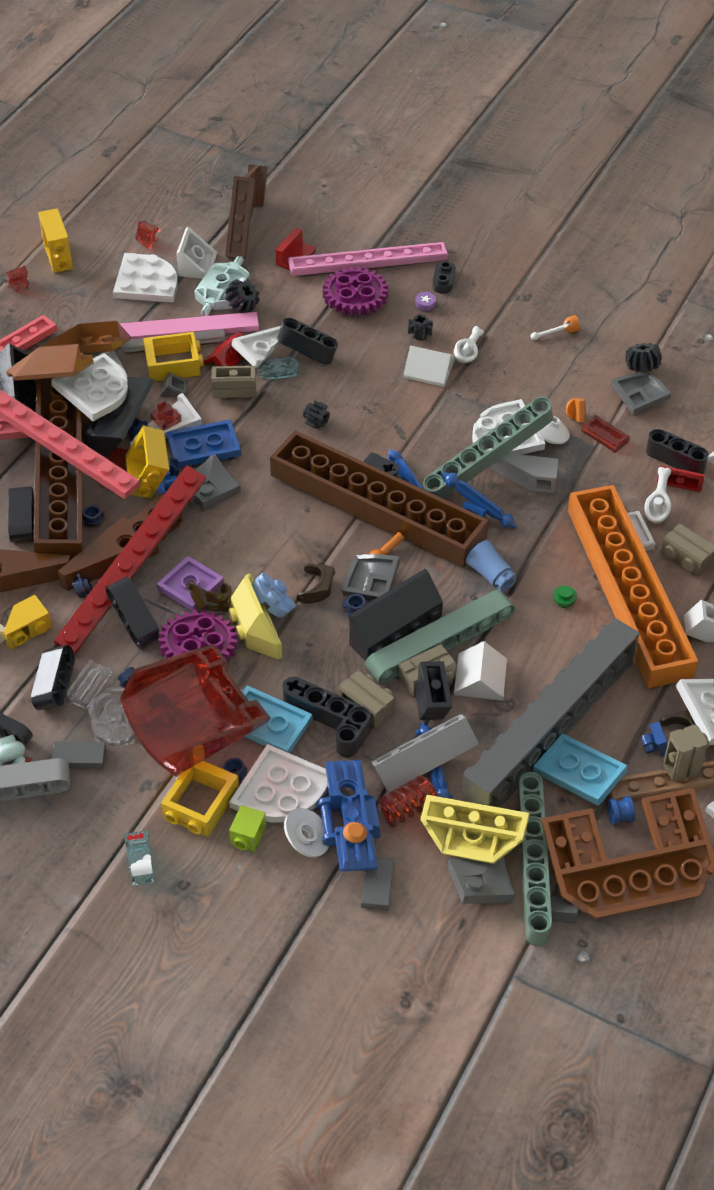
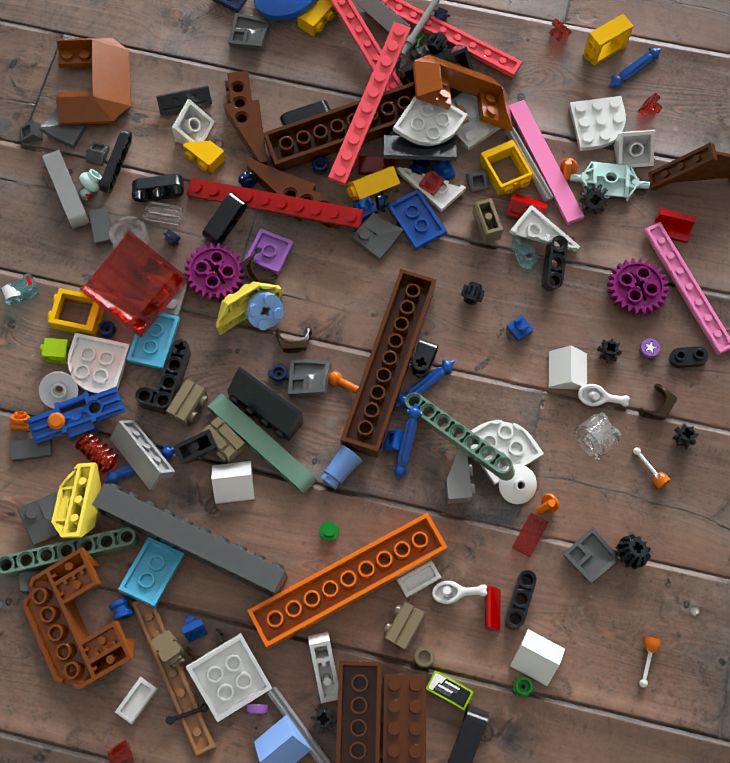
camera: 75 degrees right, 20 degrees up
none -> orange plate [9,411,30,431]
none -> blue tile [432,160,456,181]
none -> blue tile [506,315,534,342]
none -> orange plate [560,158,578,180]
none -> clear brick [574,412,622,460]
none -> blue wheel [609,47,661,88]
none -> dark brown helmet [638,383,677,420]
none -> black gear [672,423,699,449]

